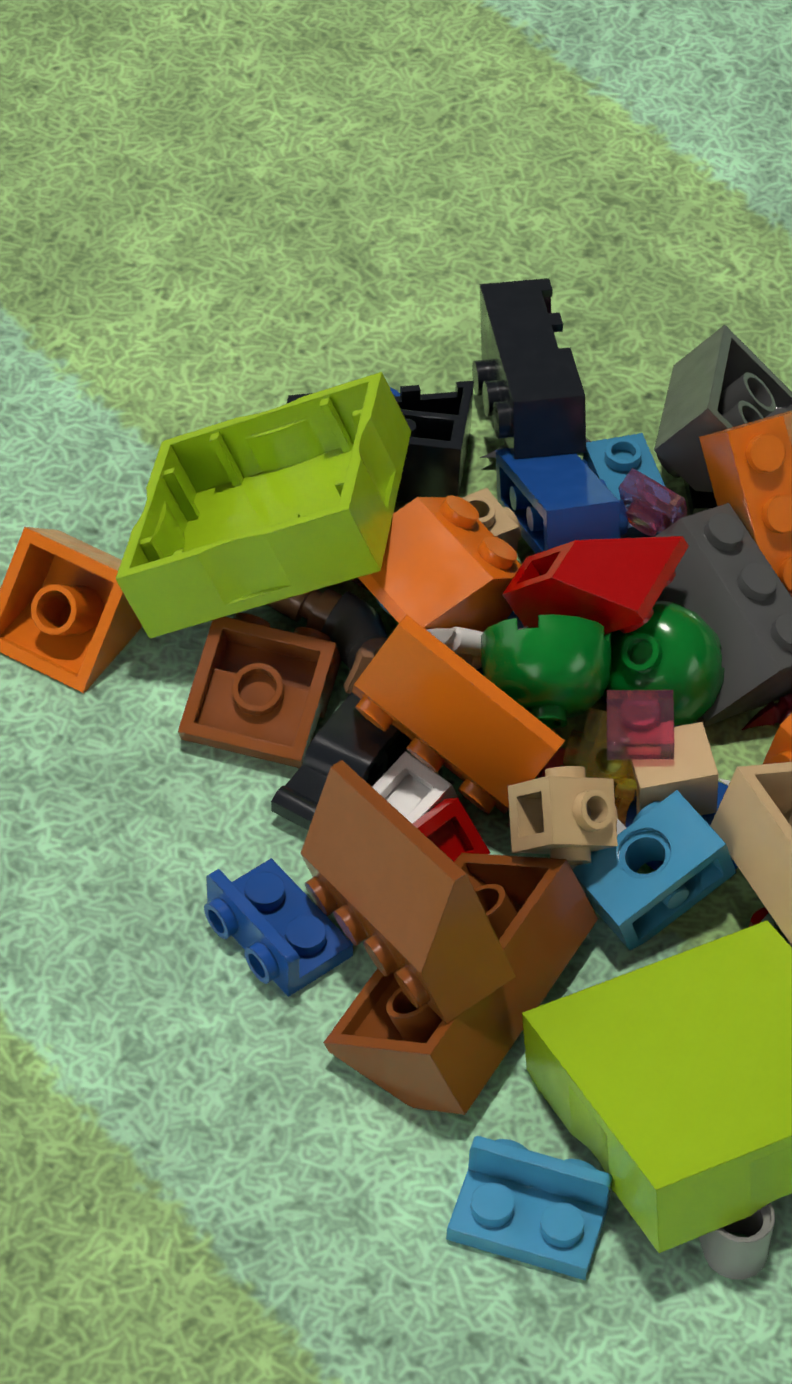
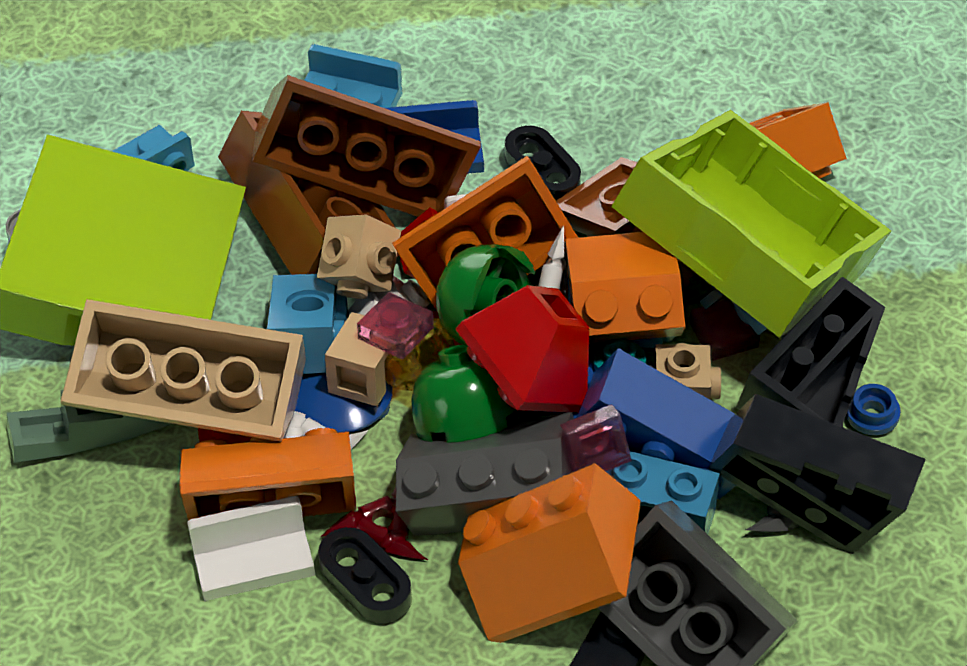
camera: 125 degrees right, 0 degrees up
none -> dark azure bracket [304,44,402,108]
none -> black plate [505,125,581,201]

